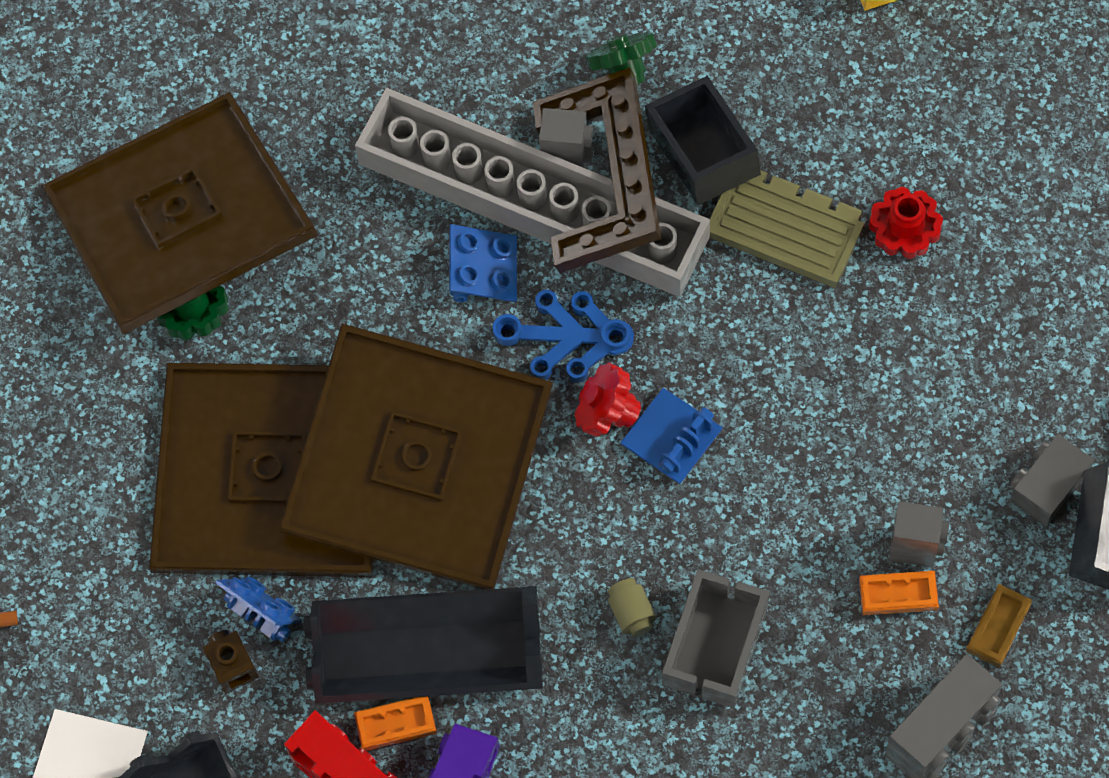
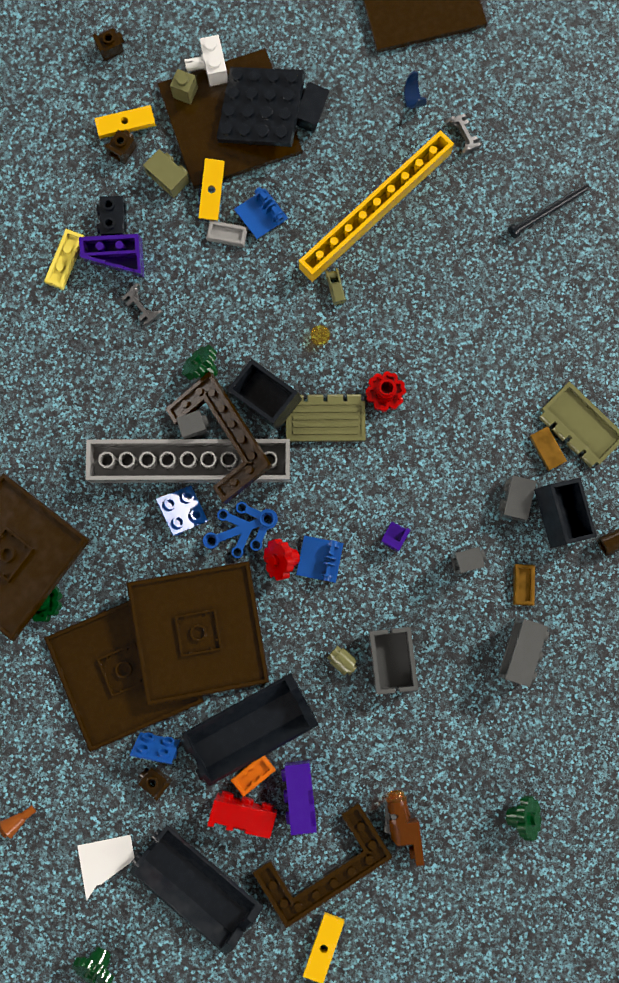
camera: 30 degrees left, 15 degrees up
orange plate [859,571,939,615] -> none
none -> clear yellow tile [310,325,330,346]
none -> olive bar [325,268,346,305]
none -> dark purple panel [380,522,410,552]

